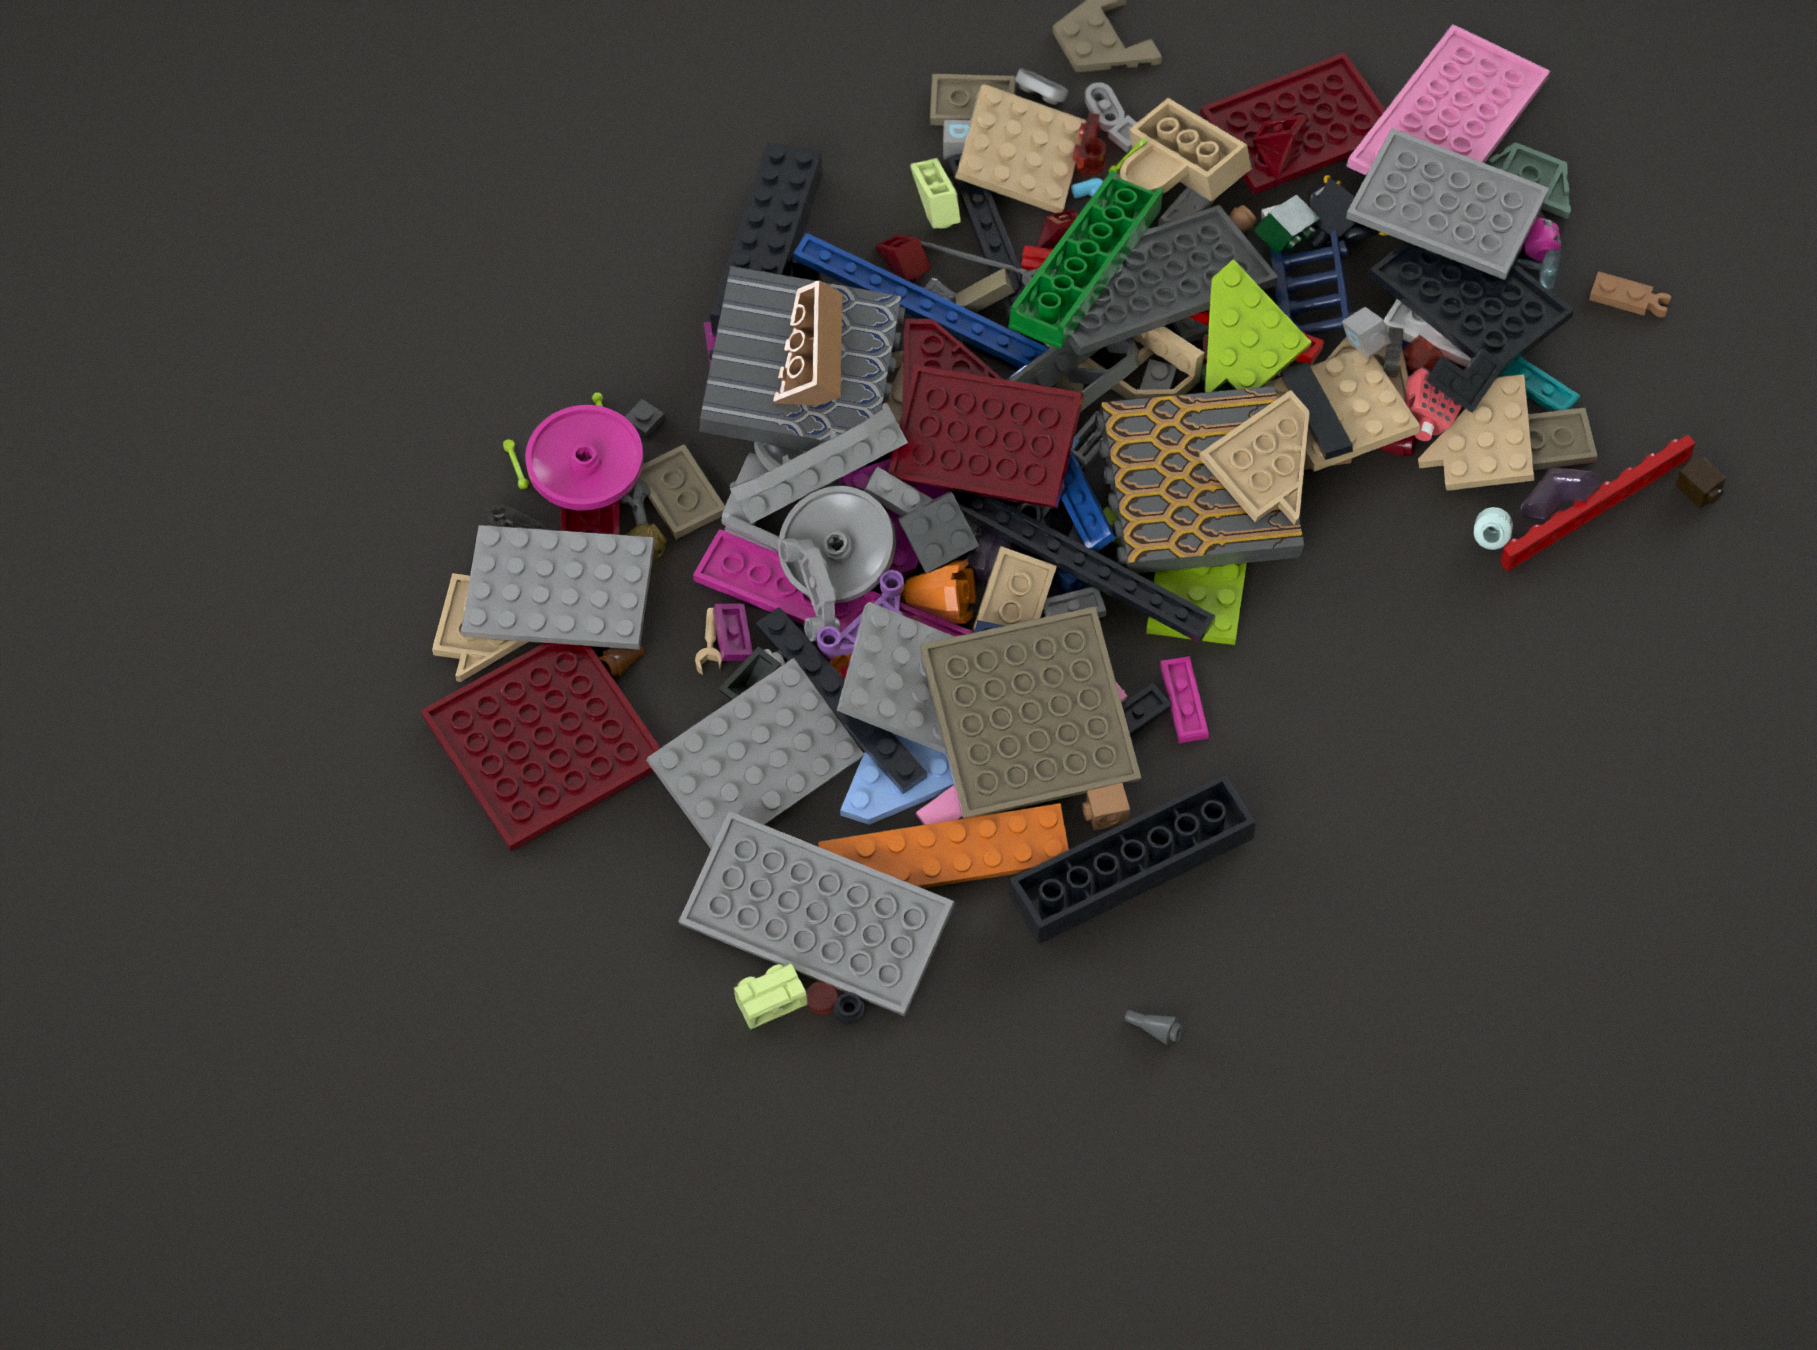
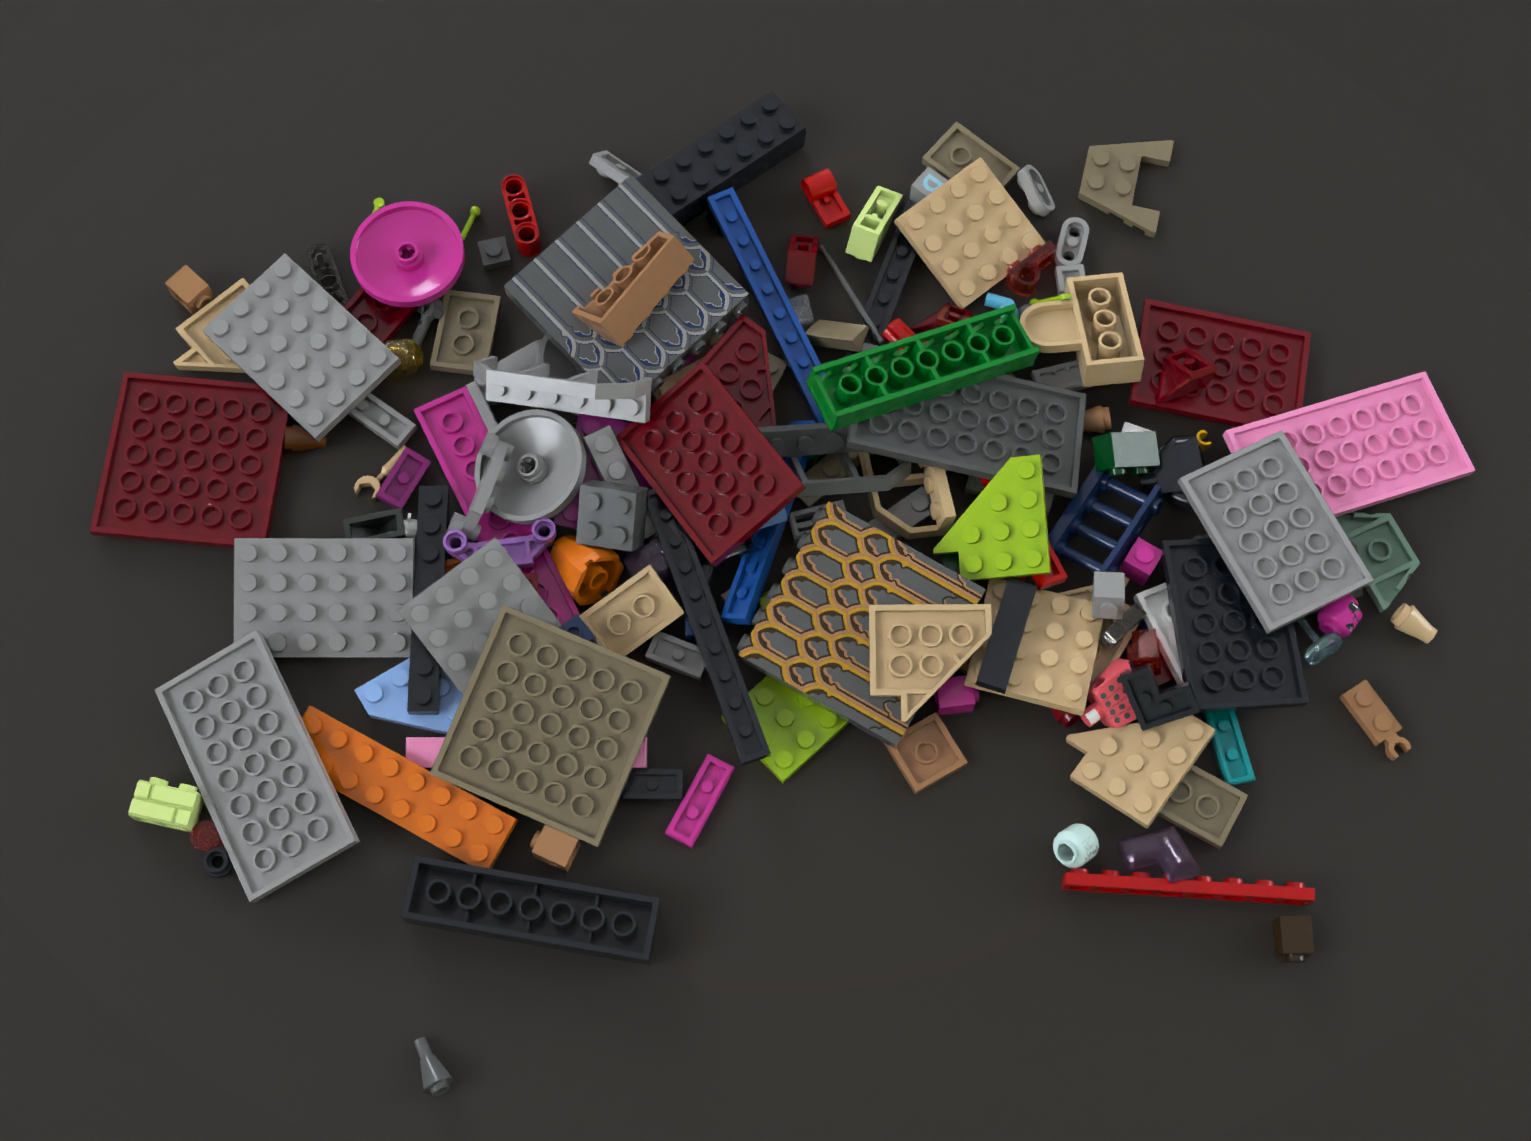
camera: 35 degrees right, 10 degrees up
none -> medium nougat brick [165,265,215,315]
none -> light grey plate [348,393,417,450]
none -> red beam [501,174,542,257]
none -> light grey plate [589,150,642,185]
none -> red plate [800,168,851,230]
none -> medium nougat tile [884,712,968,795]
none -> dark pink brick [934,675,979,716]
none -> dark pink brick [1119,537,1163,587]
none -> tan cone [1390,603,1437,644]

